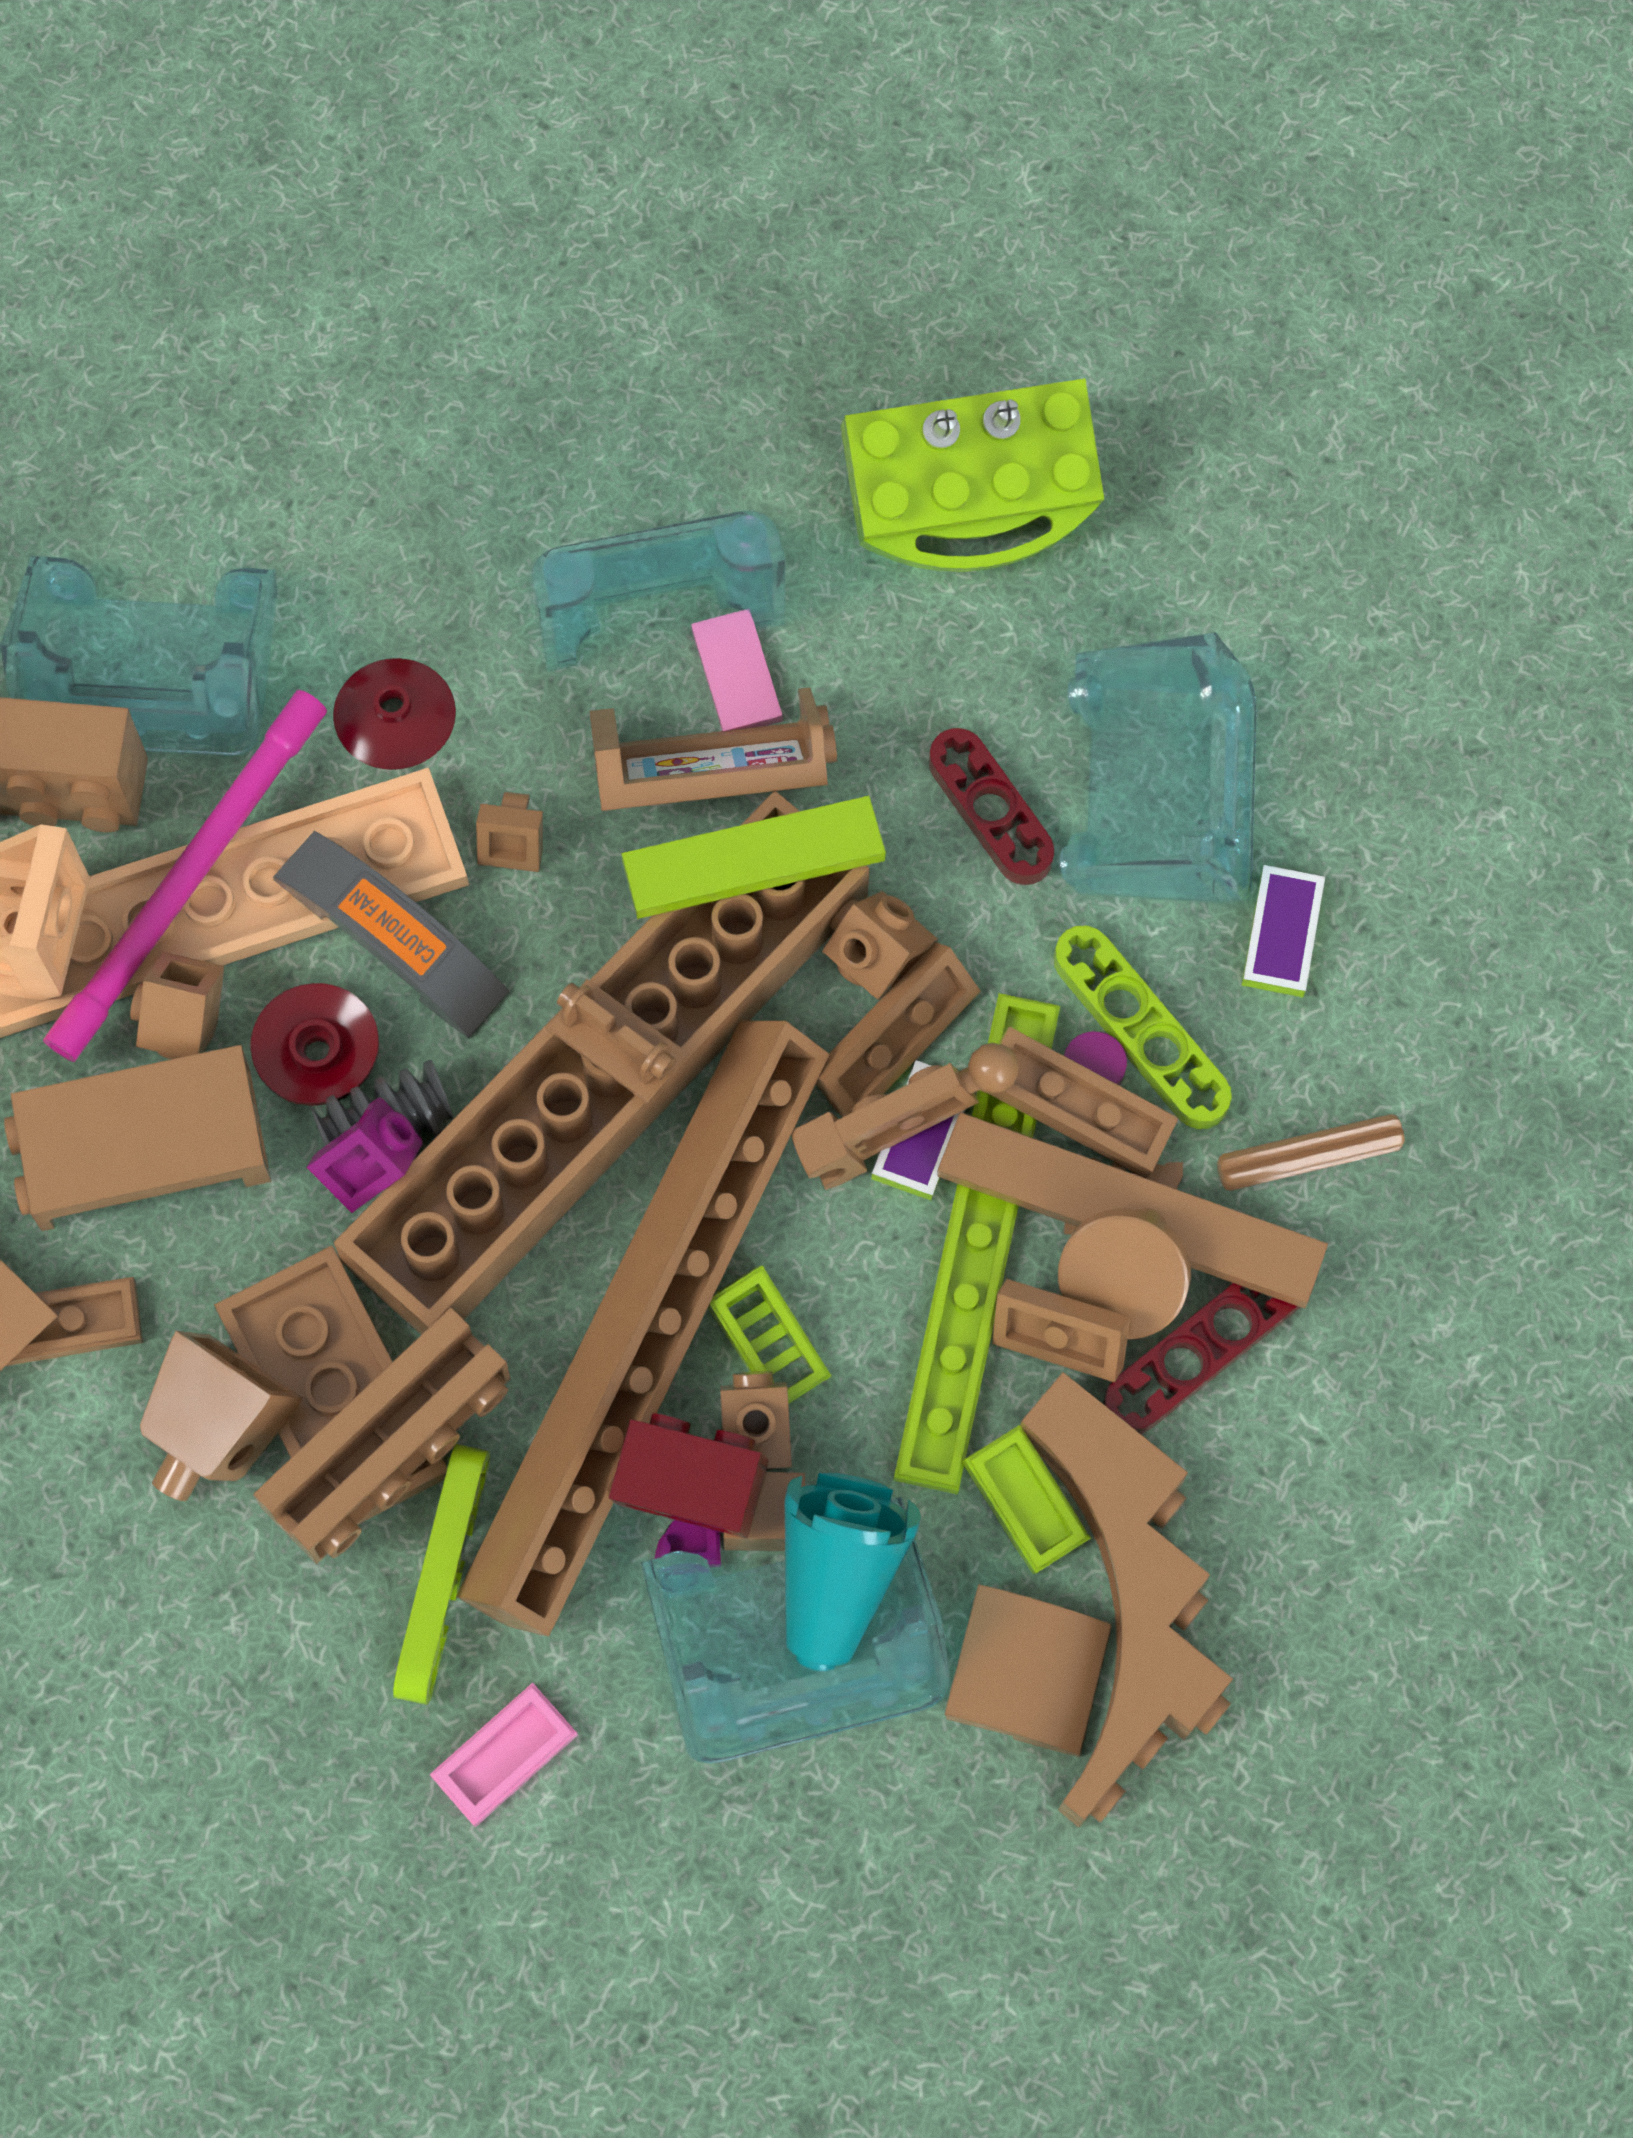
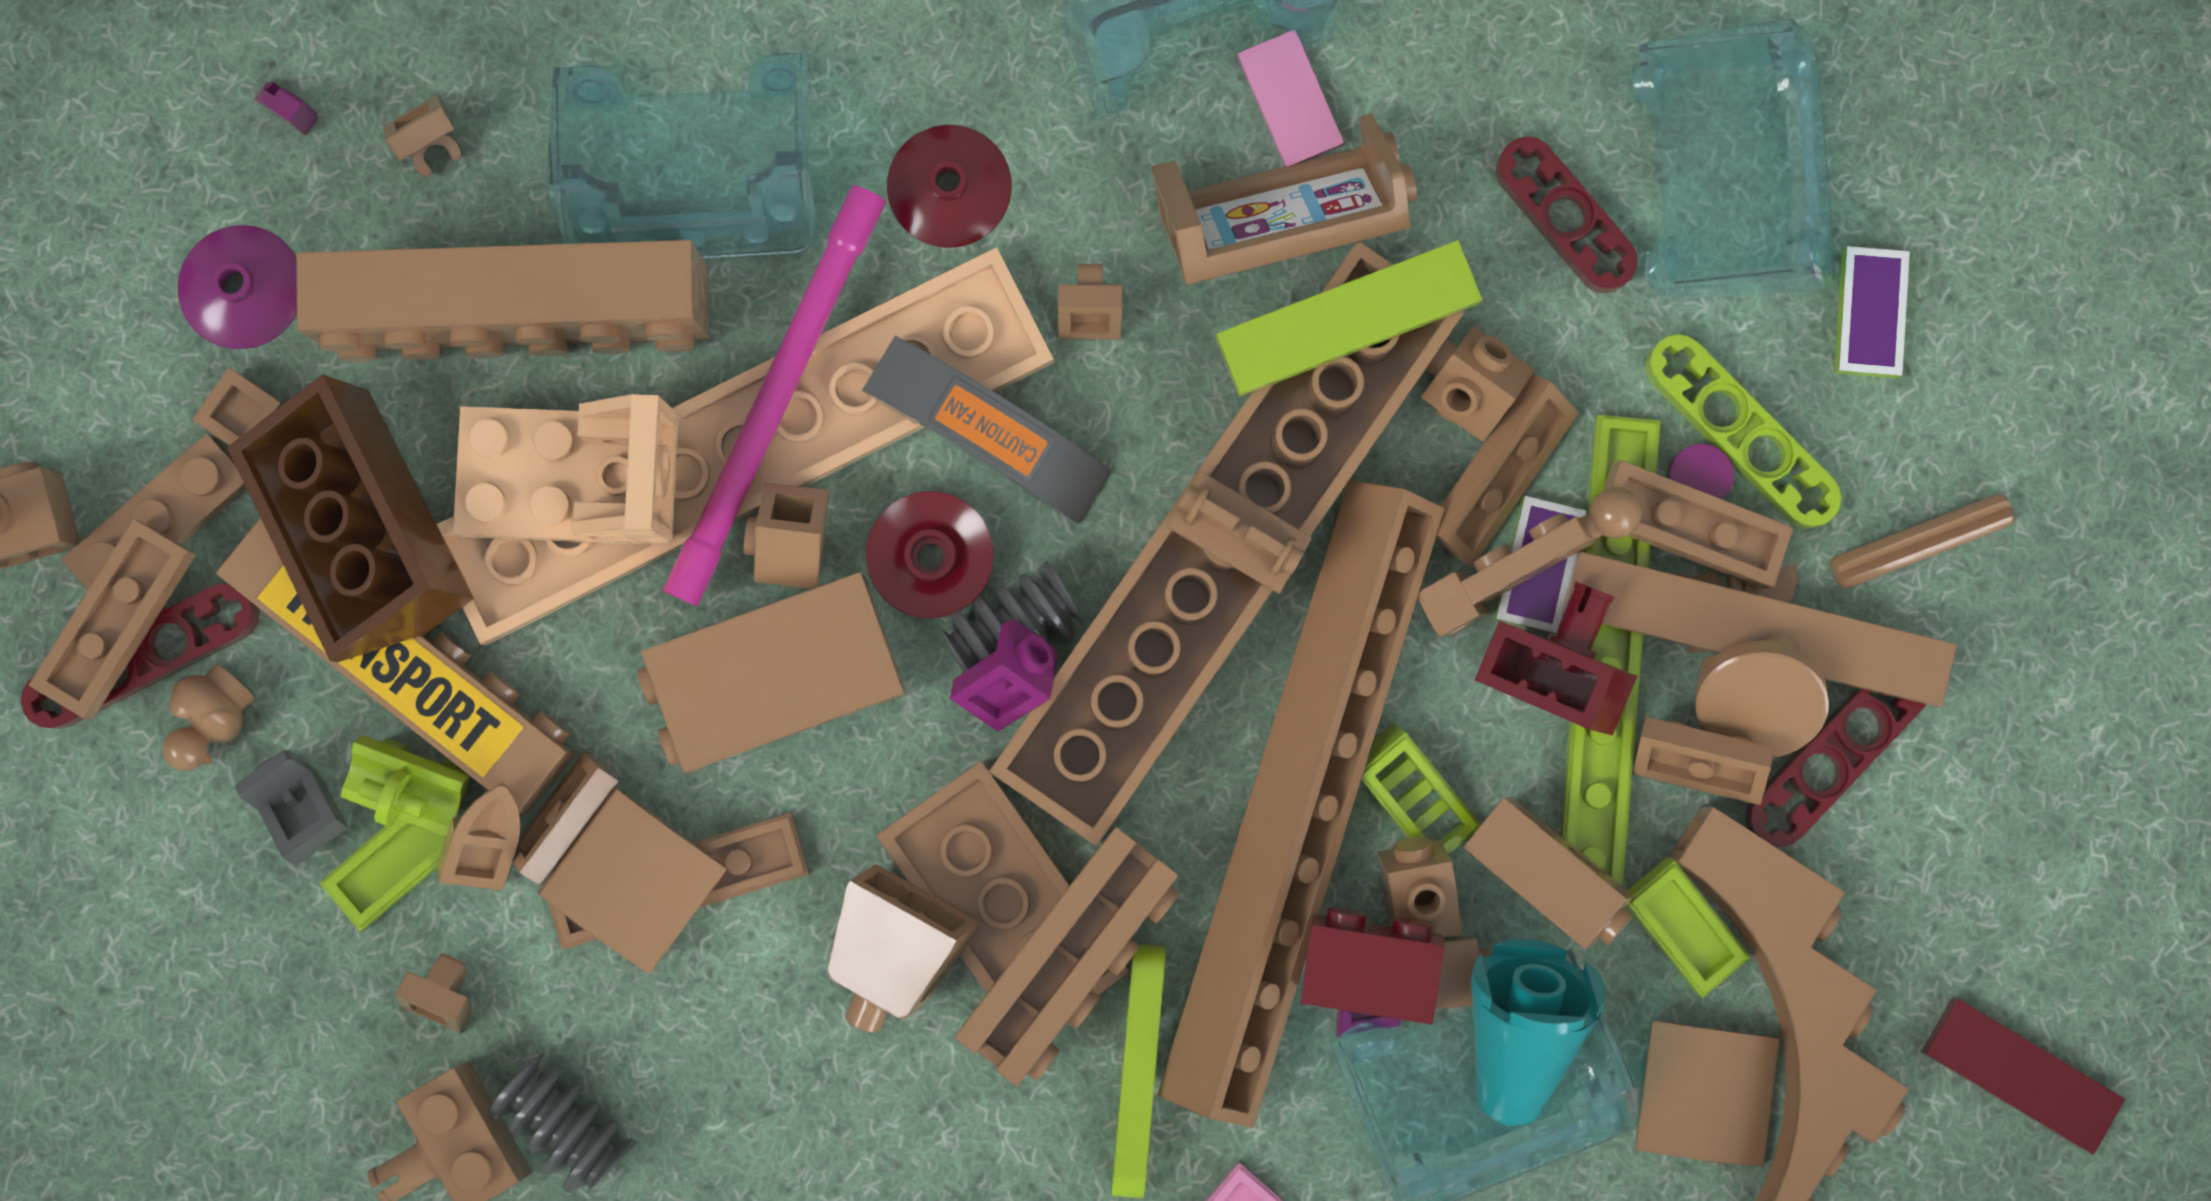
camera: 10 degrees left, 15 degrees up
none -> medium nougat brick [1463,797,1635,949]
none -> dark red brick [1475,581,1638,736]
none -> dark red tile [1921,997,2125,1155]

